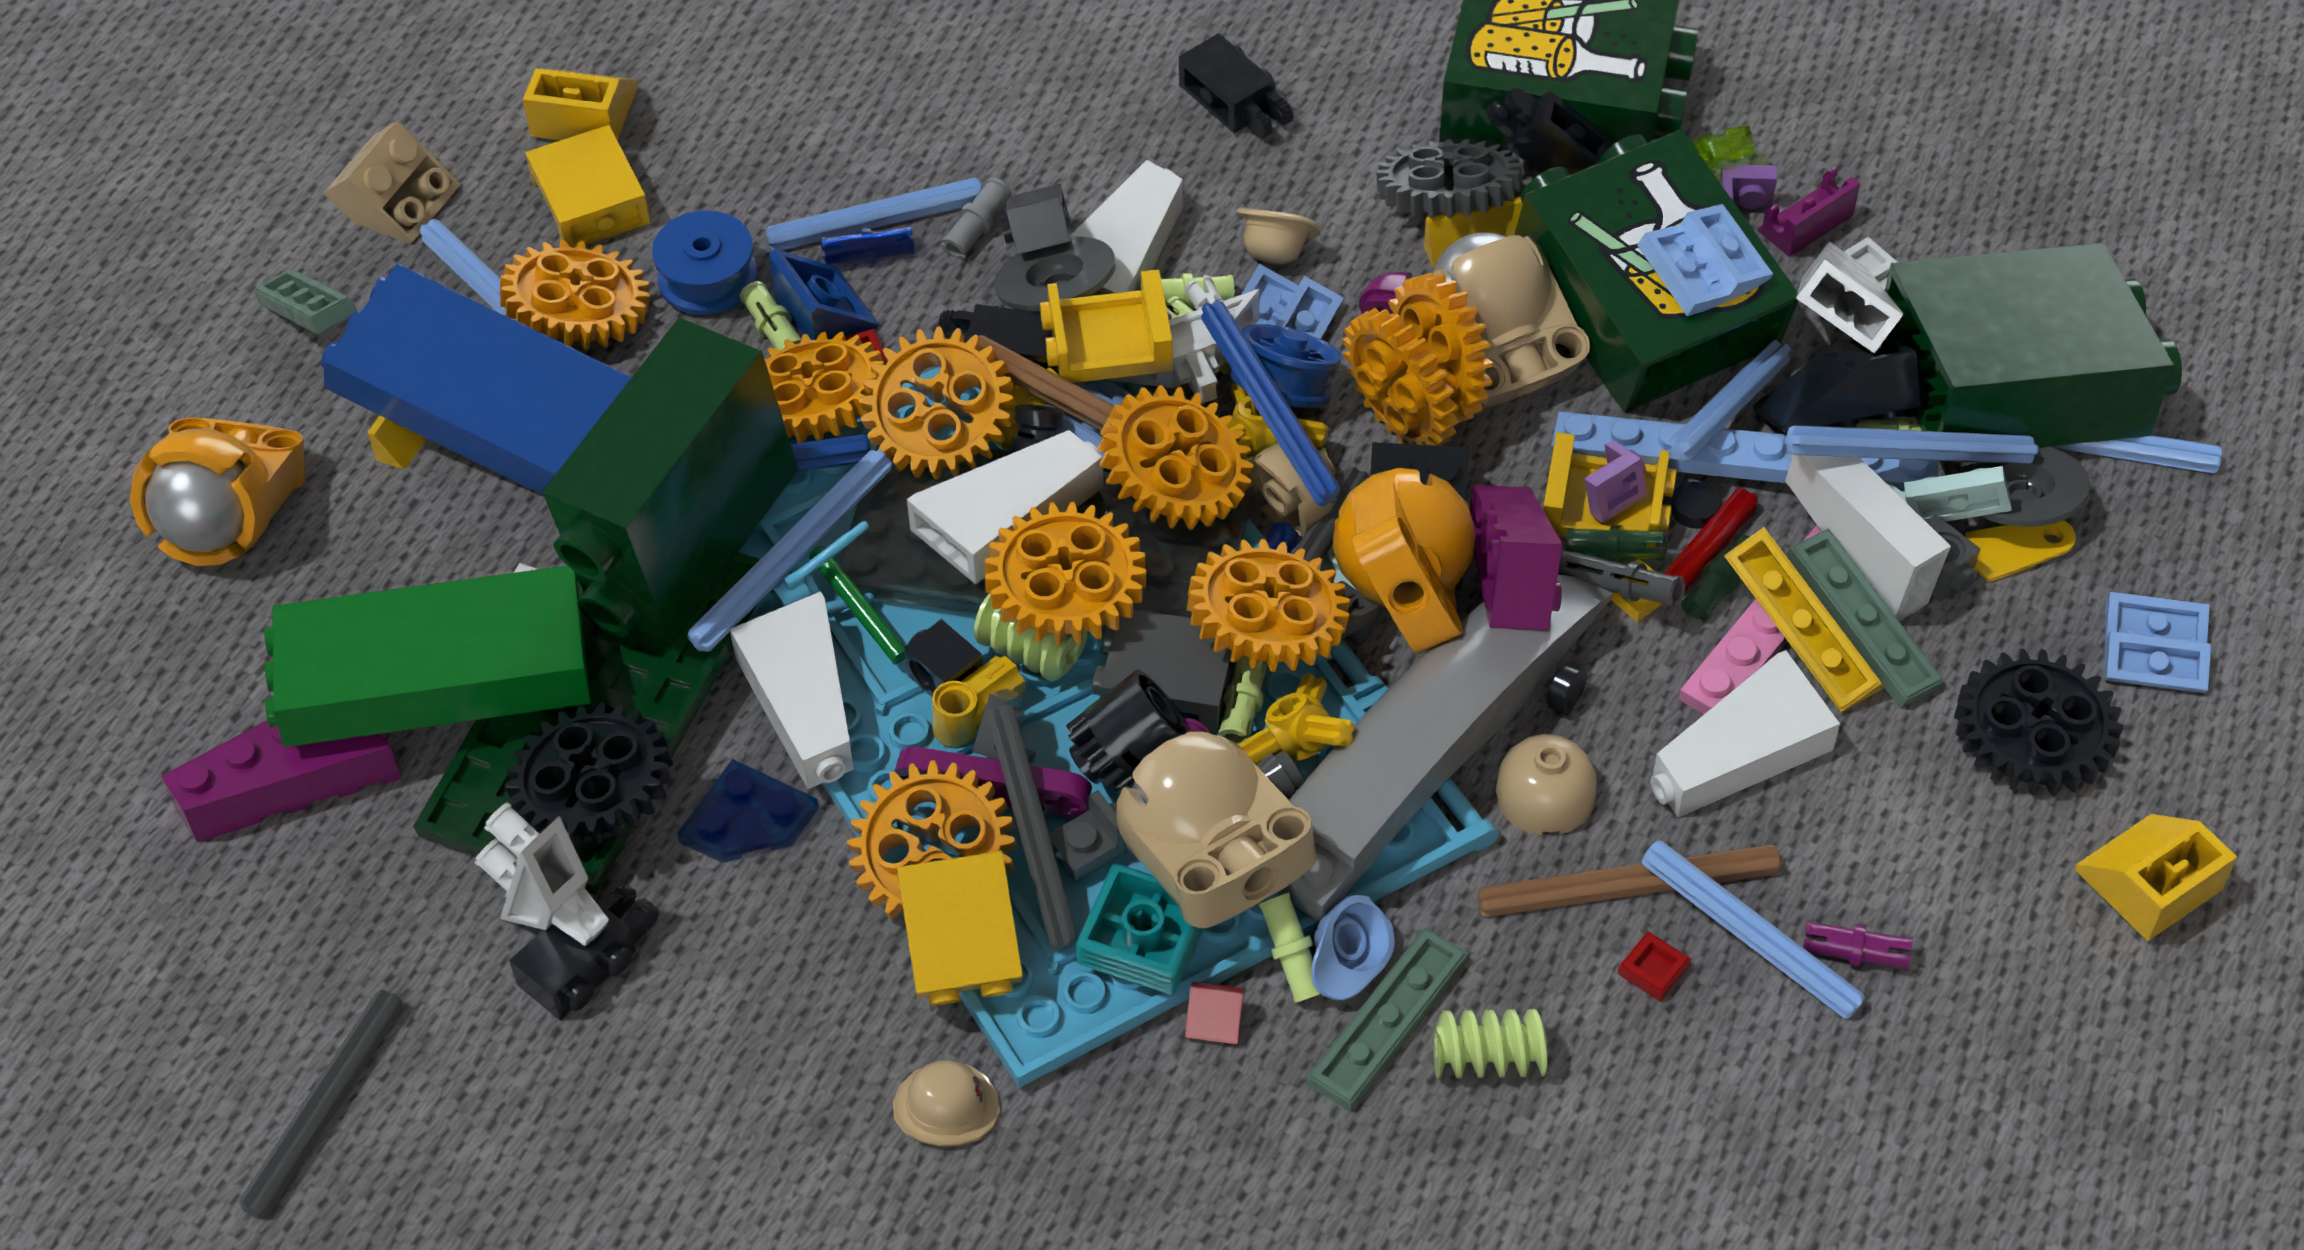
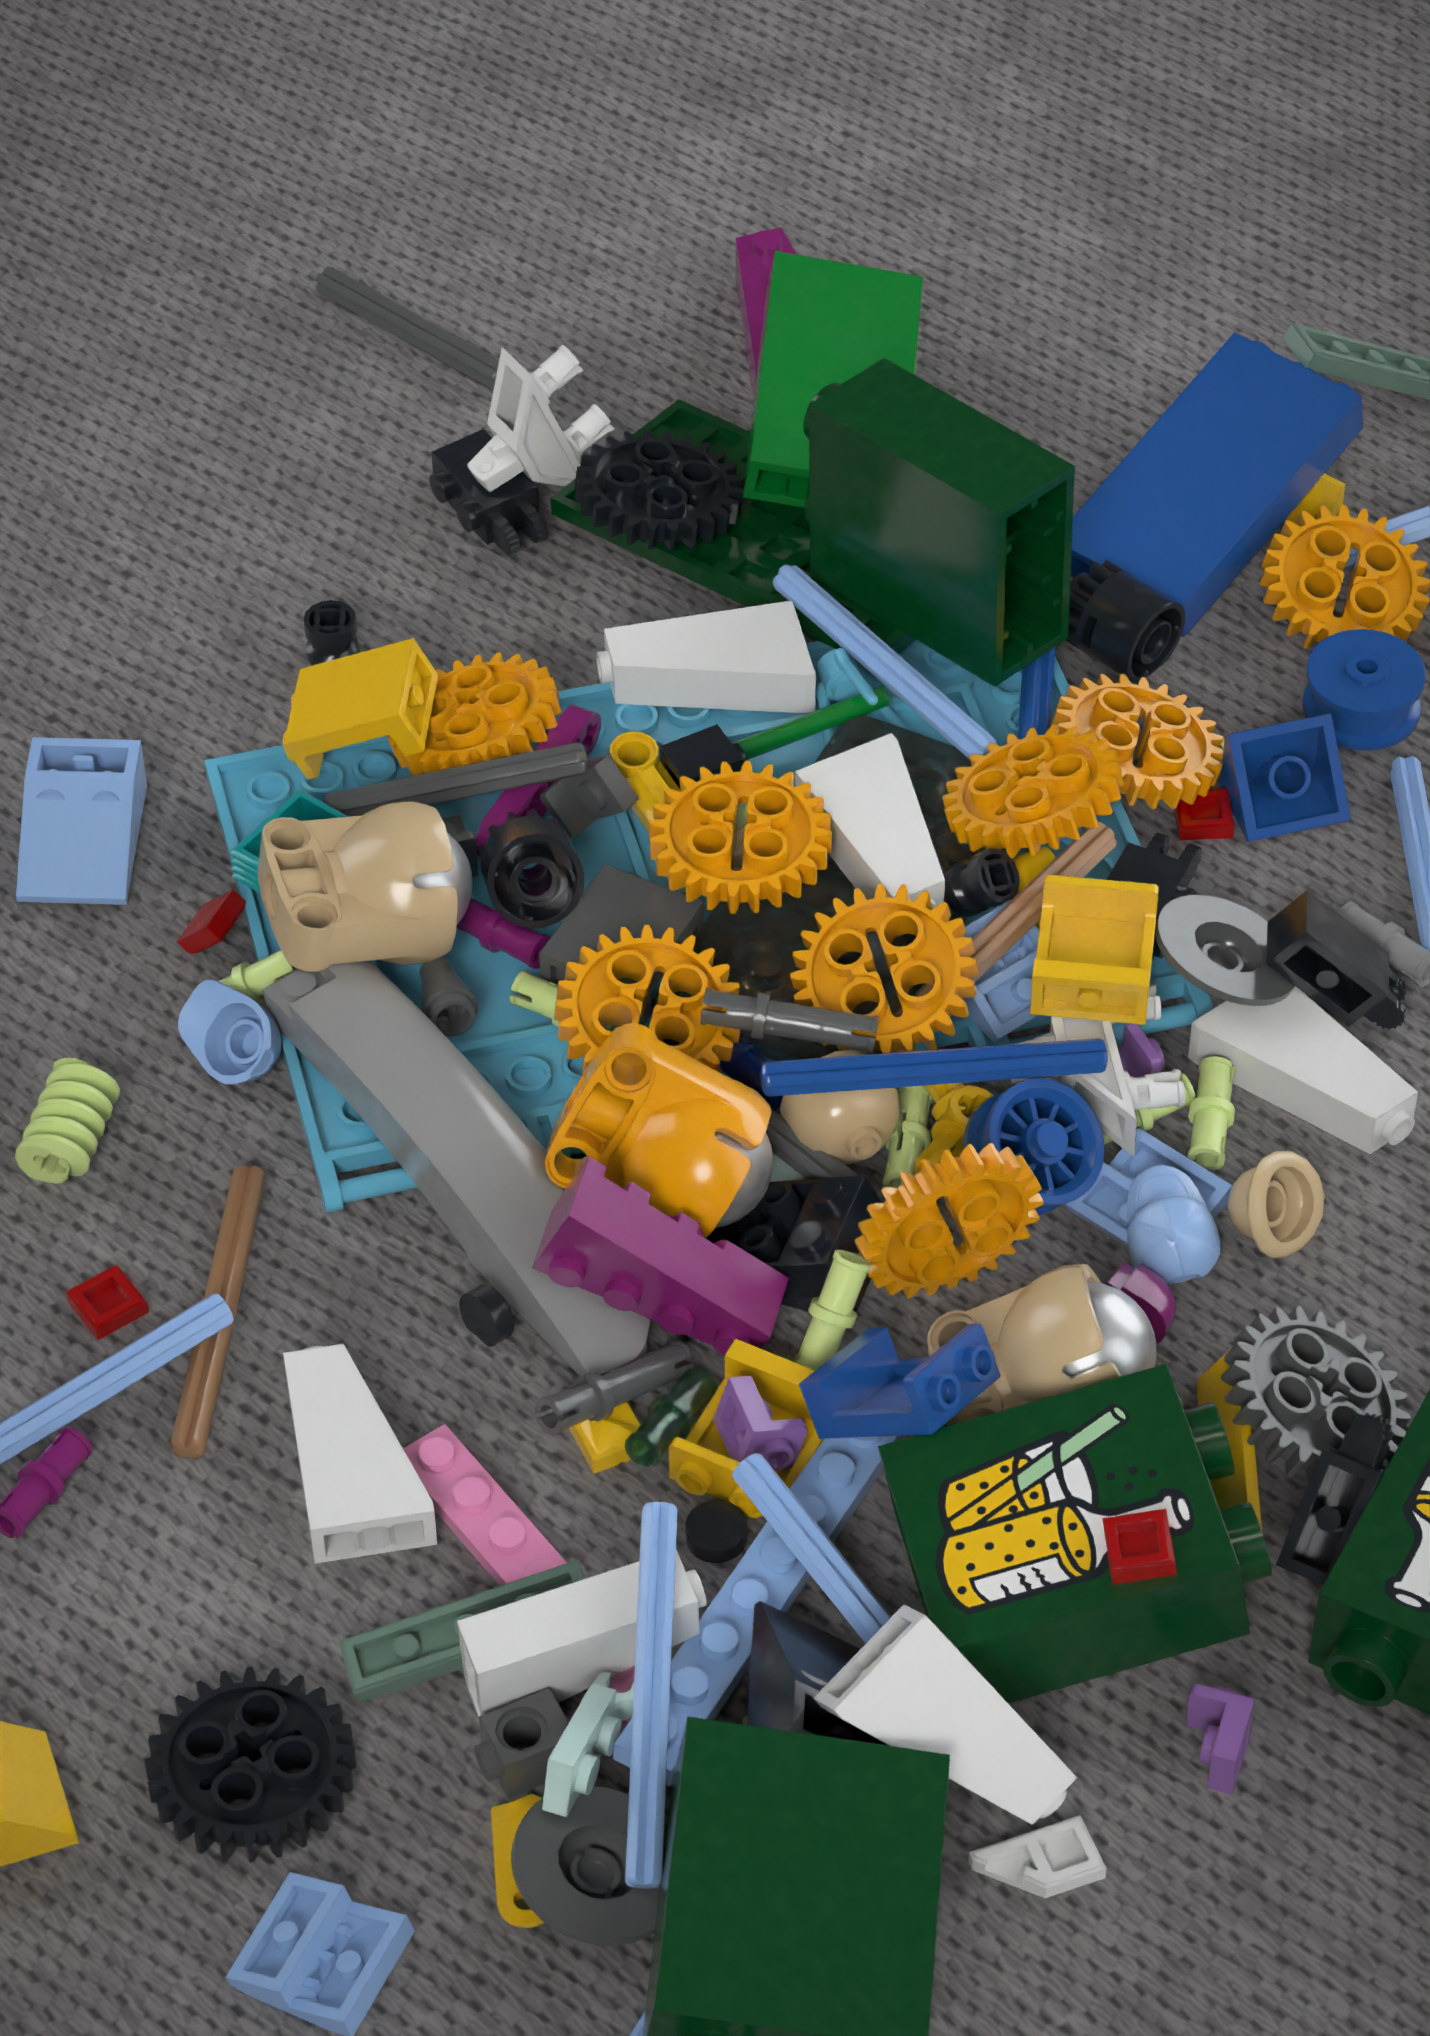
camera: 105 degrees right, 5 degrees down
light orange piece [129,417,306,566] -> none
clear blue plate [677,759,819,863] -> none
clear blue pin [821,225,915,265] -> none
tan hat [892,1060,1001,1146] -> none
yellow bush [1238,673,1355,765] -> none
sand green tile [1306,927,1468,1112] -> none
light orange gear [1388,272,1493,423] -> none
tan cylinder [1495,734,1597,835] -> none
light blue slope [1637,204,1773,316] -> none
red axle [1664,488,1758,593] -> none
clear green pin [1681,533,1749,622] -> none
clear neon green plate [1690,125,1756,169] -> none
yellow slope [1724,527,1884,713] -> none
magenta hinge [1758,167,1860,257] -> none
none -> light blue slope [16,737,147,905]
none -> black wheel [303,600,359,666]
none -> dark grey pin [700,988,879,1054]
none -> yellowish green pin [794,1250,871,1371]
none -> blue panel [799,1323,1001,1439]
none -> red tile [1102,1509,1177,1585]
none -> light blue piece [1127,1165,1221,1284]

